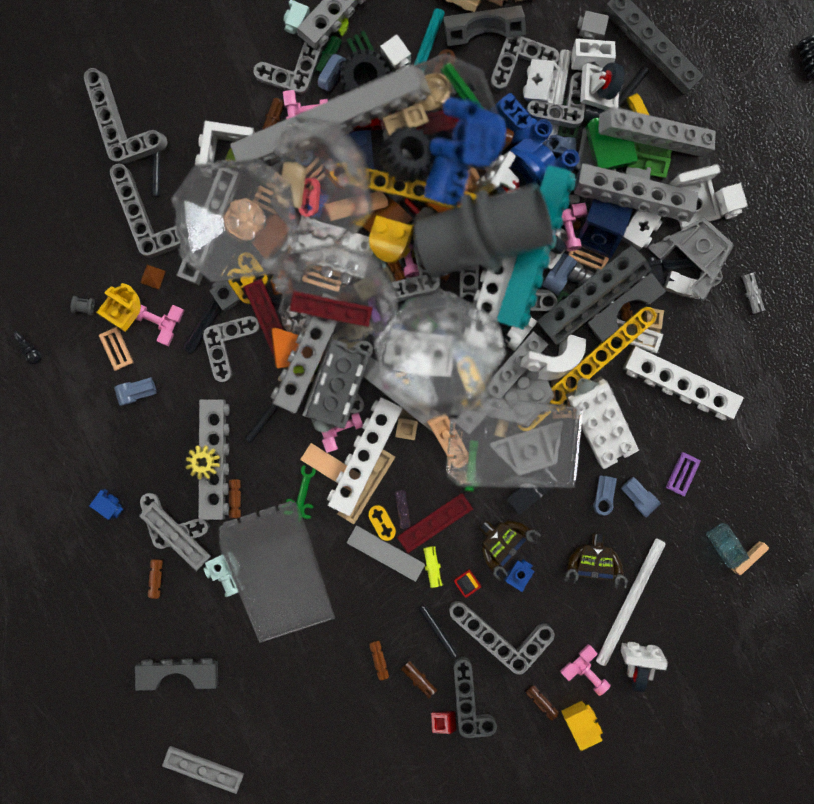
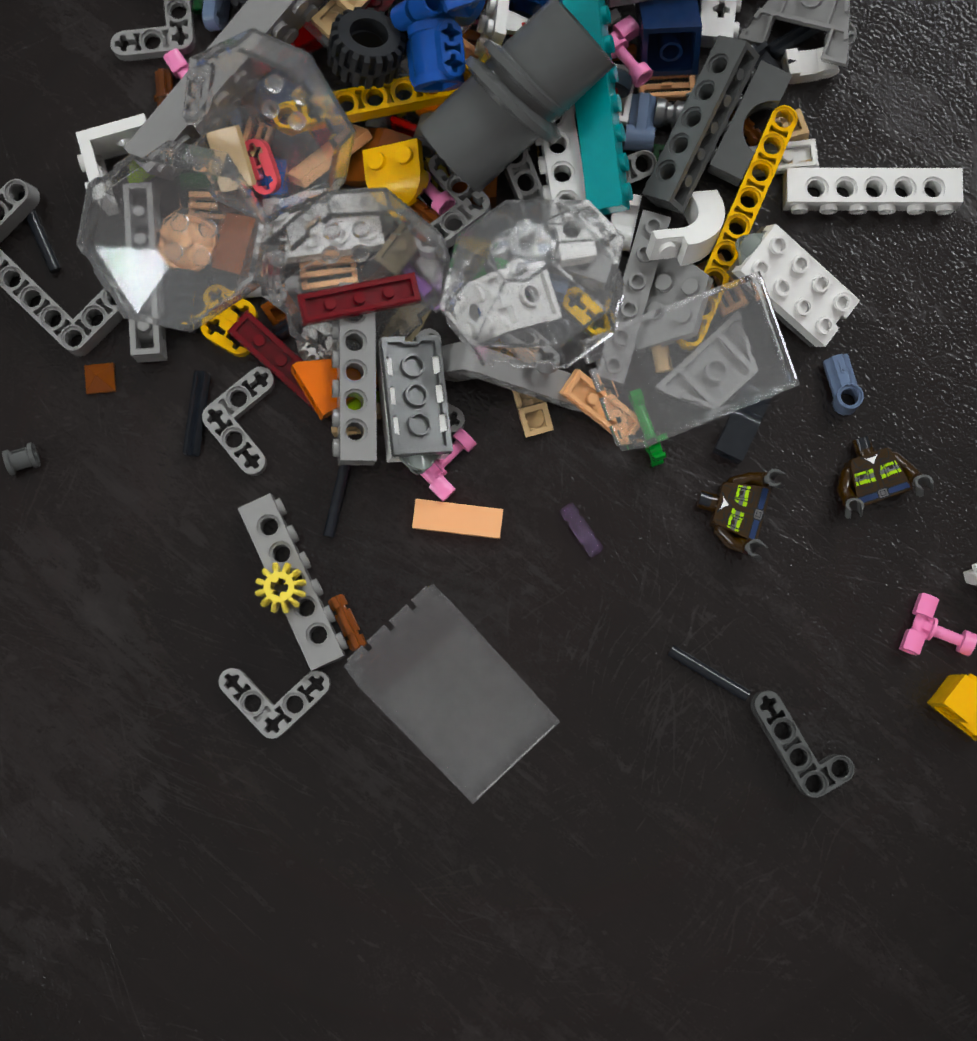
camera: 20 degrees left, 5 degrees down
blue brick [89,489,123,520] -> none
yellow slope [96,283,141,332] -> none
light nougat tile [99,327,134,371] -> none
sand blue piece [114,377,157,406] -> none
dark grey arch [135,658,218,691] -> none
bright pink bar [136,305,185,347] -> none
light grey tile [139,501,211,571] -> none
dark orange axle [148,559,162,599] -> none
light grey tile [162,746,244,794] -> none
light aqua brick [204,551,237,581] -> none
dark grey brick [209,280,241,312] -> none
light aqua bush [218,572,242,597] -> none
green bar [283,465,316,519] -> none
white brick [327,398,403,516] -> none
tan tile [337,450,395,524] -> none
light grey tile [347,525,425,582] -> none
yellow beam [369,505,396,541] -> none
dark orange axle [370,641,389,680] -> none
dark red tile [397,493,473,553] -> none
reddish brown pin [401,661,437,699] -> none
neon yellow pin [423,546,443,588] -> none
red slope [431,711,456,734] -> none
light grey beam [449,601,554,675] -> none
slope [453,569,482,598] -> none
blue brick [504,559,535,592] -> none
reddish brown axle [526,685,559,721] -> none
white axle [596,539,665,666] -> none
sand blue piece [621,477,661,518] -> none
medium lavender tile [666,452,701,496] -> none
light grey pin [741,273,765,314] -> none

